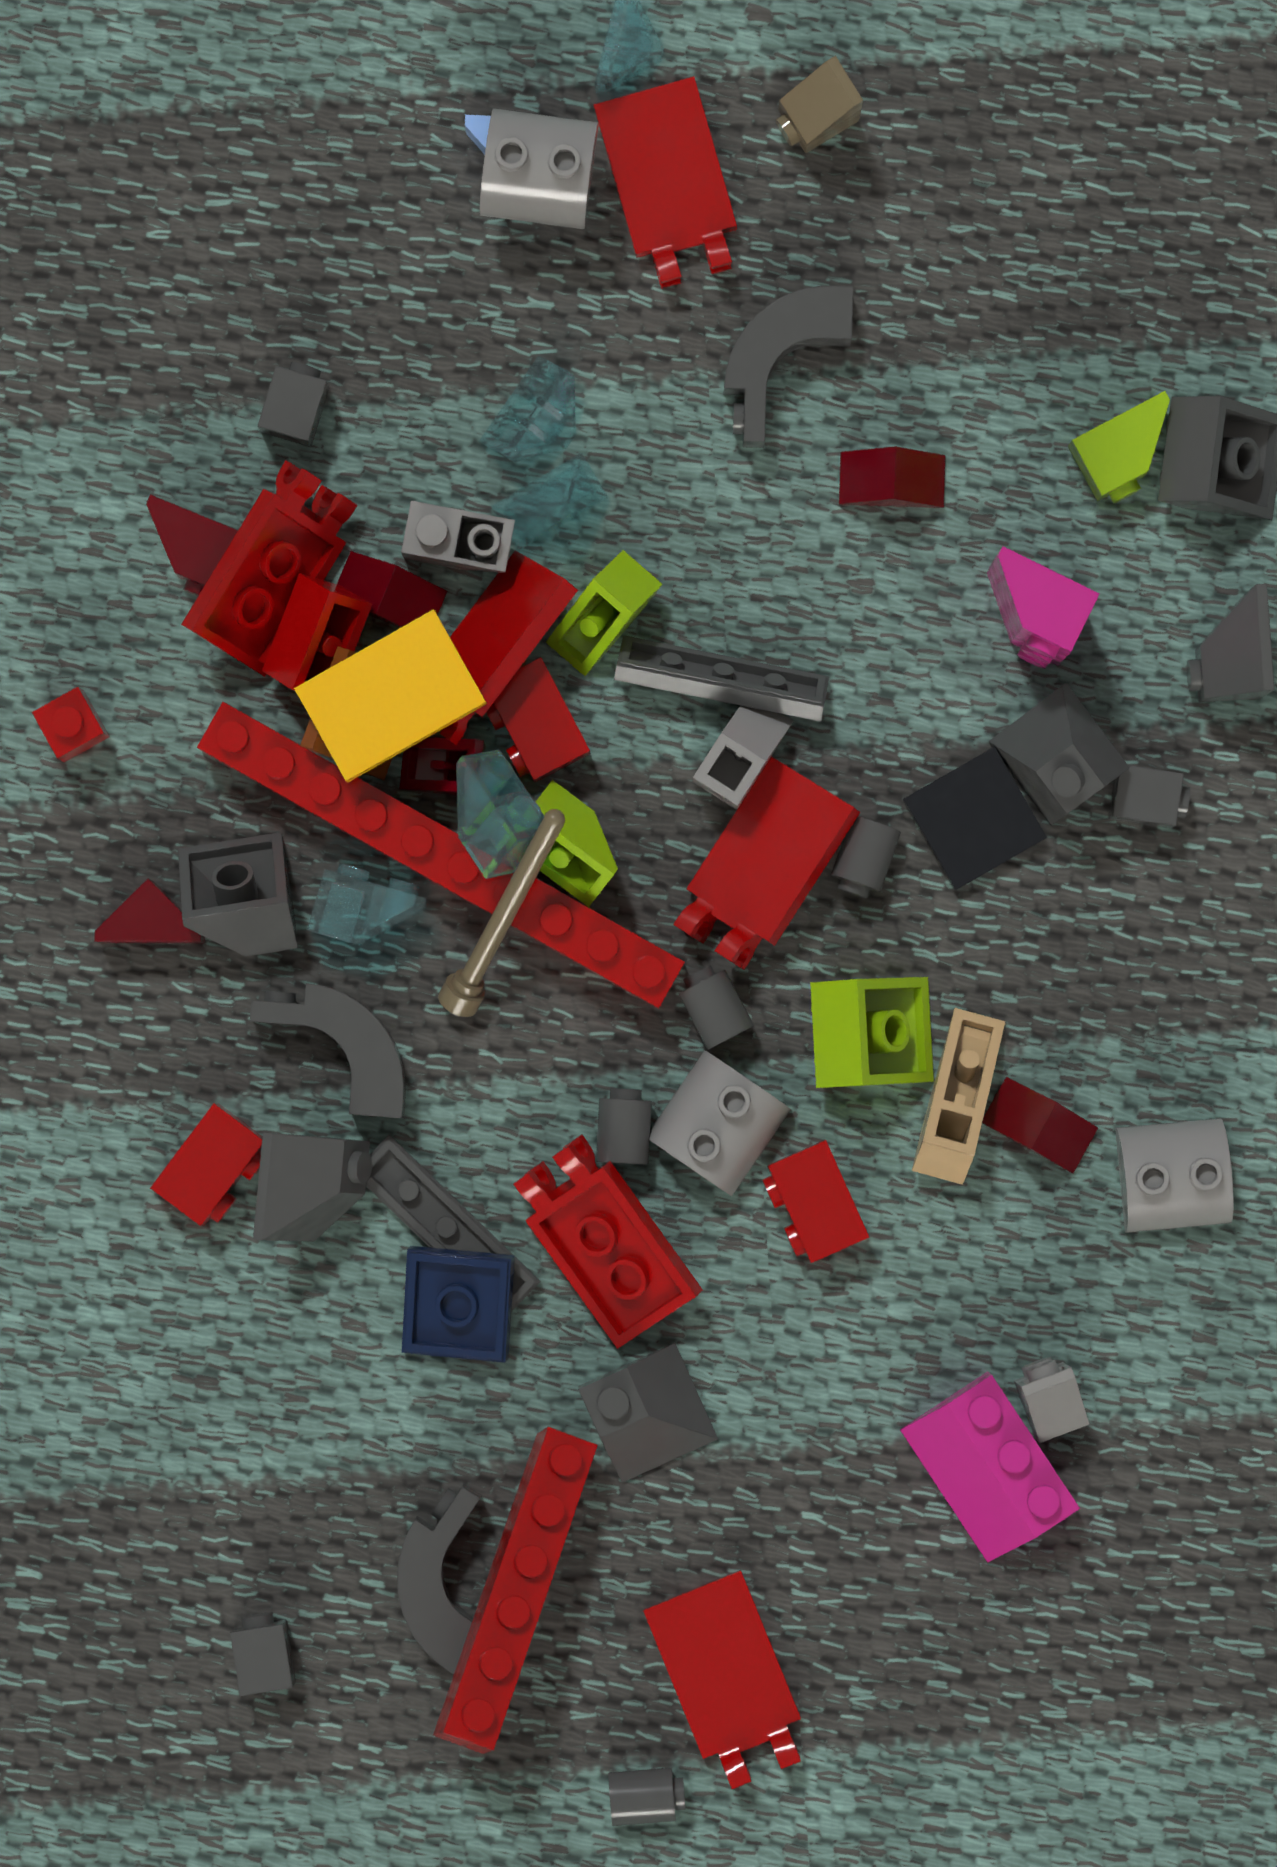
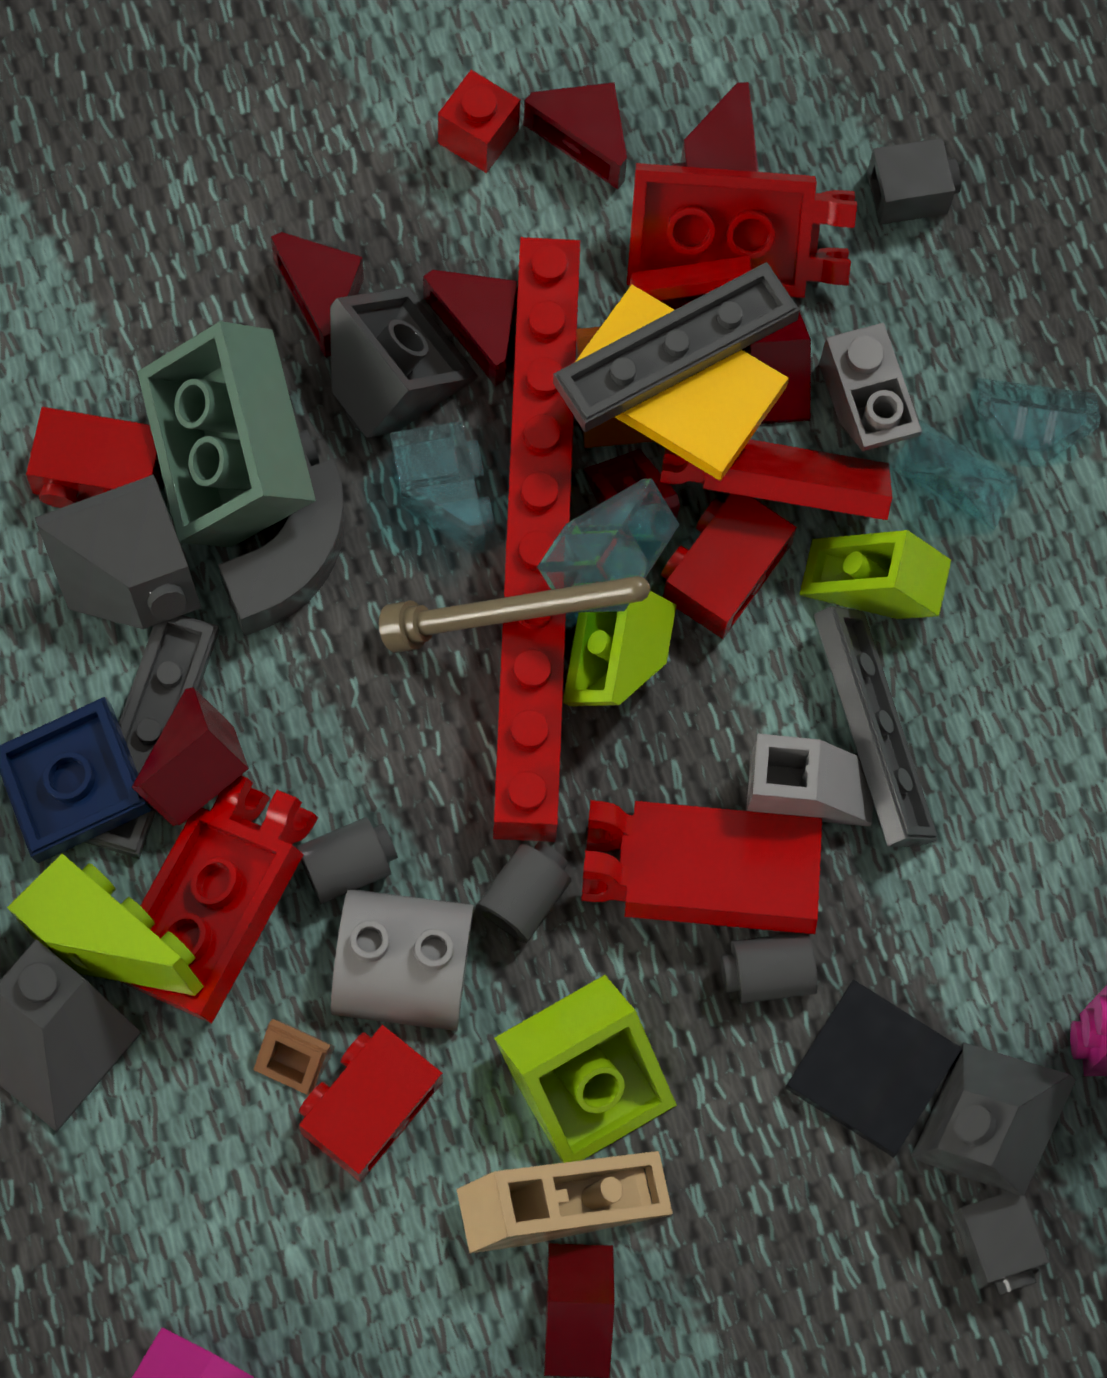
camera: 55 degrees right, 15 degrees down
none -> lime slope [7,853,204,996]
none -> dark red slope [132,687,249,826]
none -> sand green brick [137,321,316,547]
none -> medium nougat slope [253,1019,335,1095]
none -> dark red slope [423,270,517,387]
none -> dark red slope [523,82,627,190]
none -> dark grey tile [553,262,800,432]

